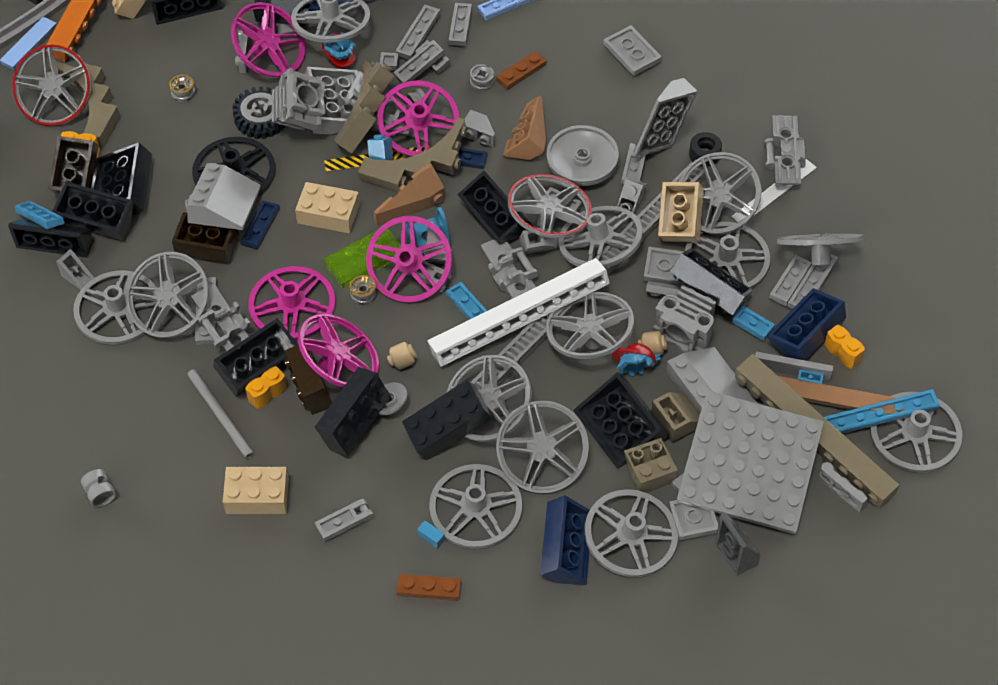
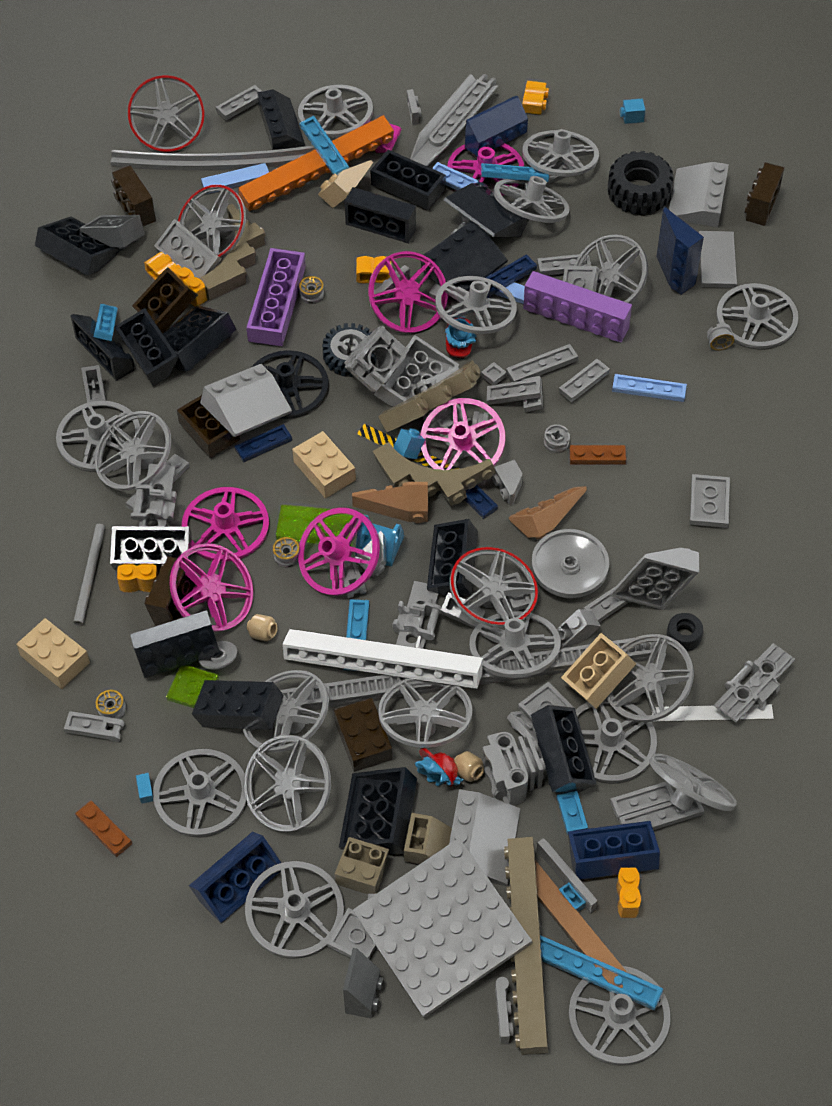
camera: 40 degrees right, 0 degrees up
none -> light grey wheel [96,690,126,719]
none -> light orange brick [144,252,182,280]
none -> light grey plate [154,219,221,279]
none -> clear neon green tile [166,665,219,708]
none -> medium lavender brick [247,248,306,346]
none -> dark brown brick [334,698,392,772]
none -> light orange brick [356,256,391,283]

